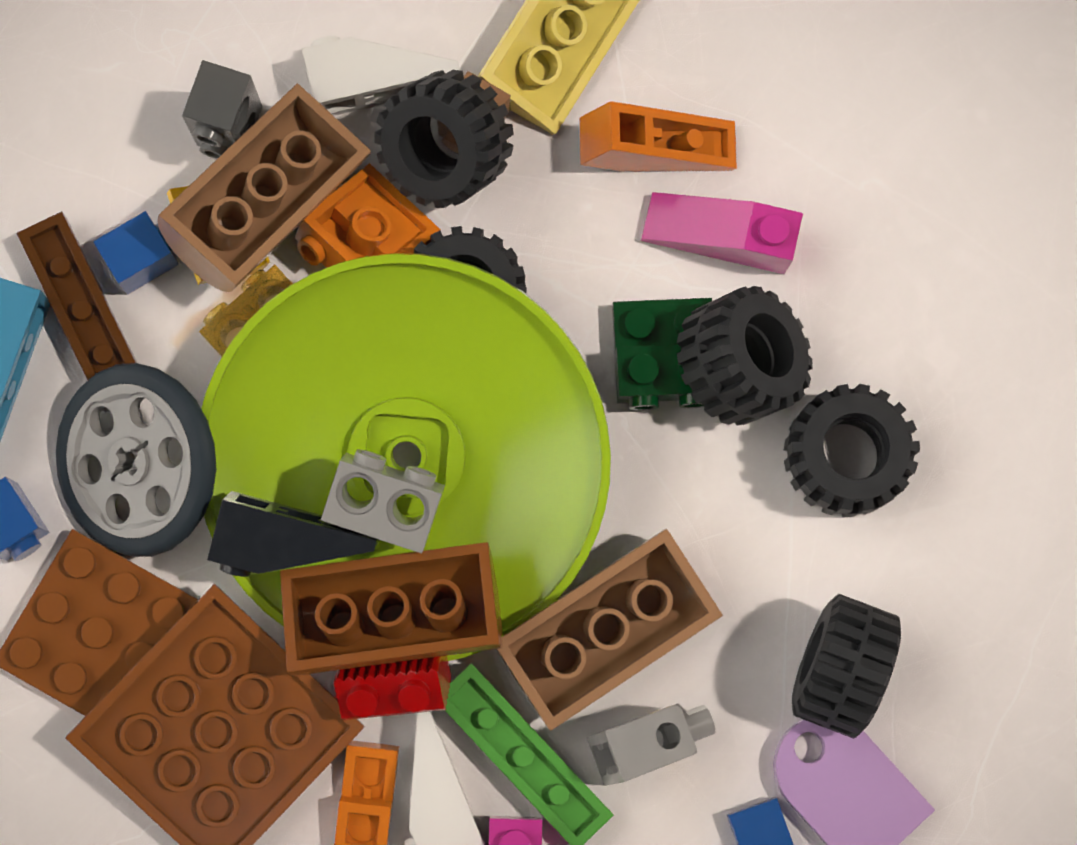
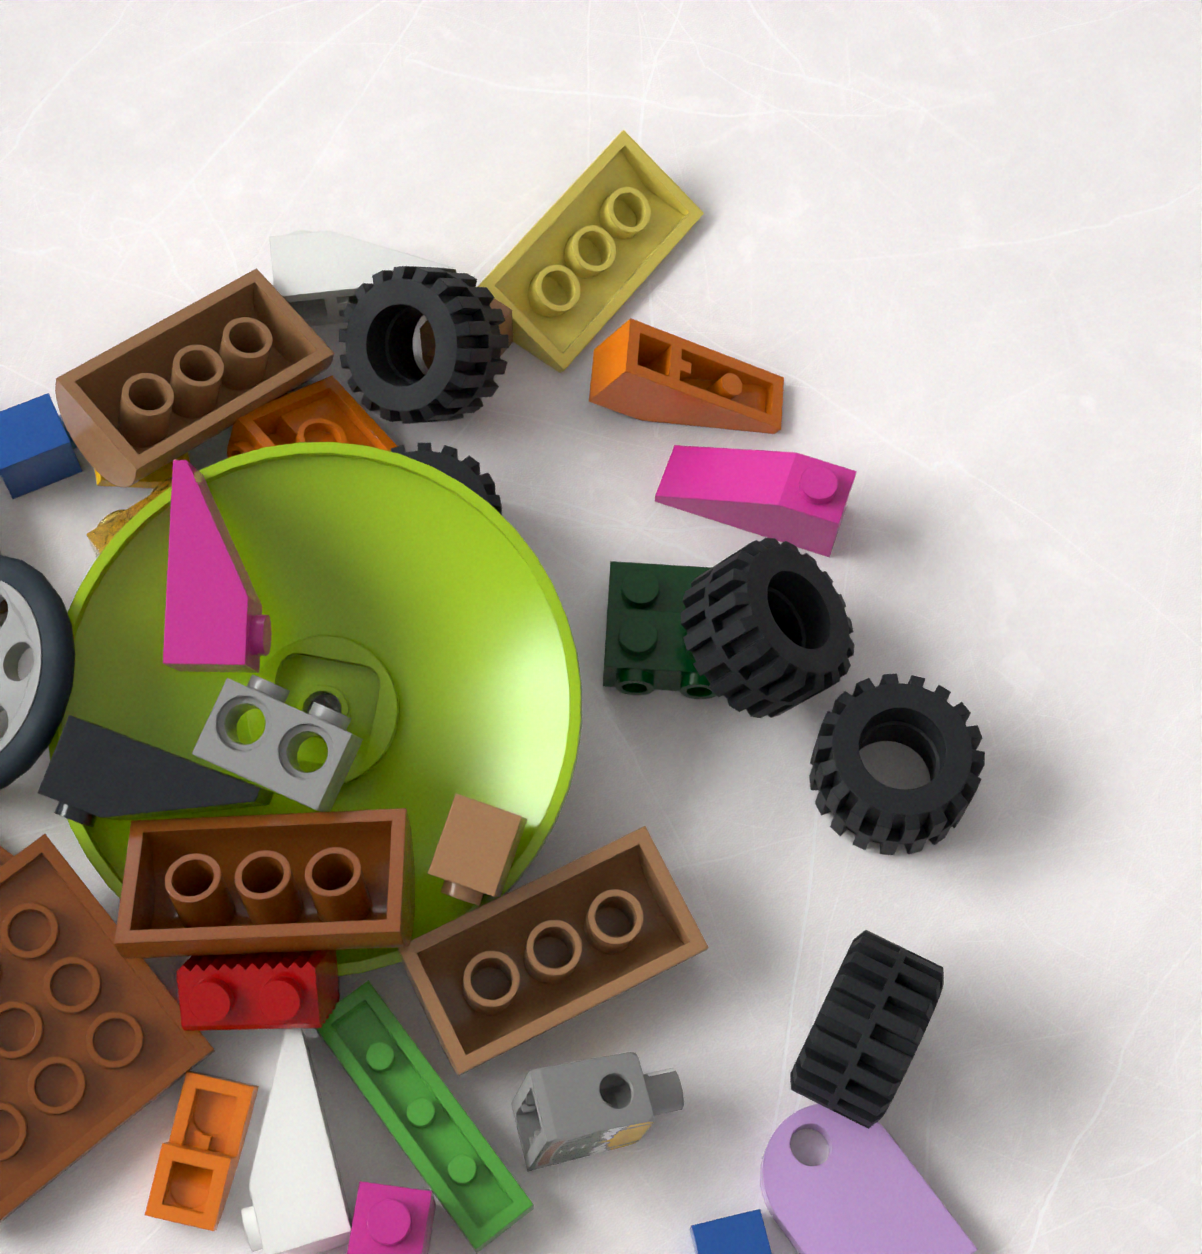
camera: 10 degrees right, 15 degrees down
dark grey brick [182,60,263,160] -> none
none -> dark pink slope [163,460,272,673]
none -> medium nougat brick [428,794,528,906]

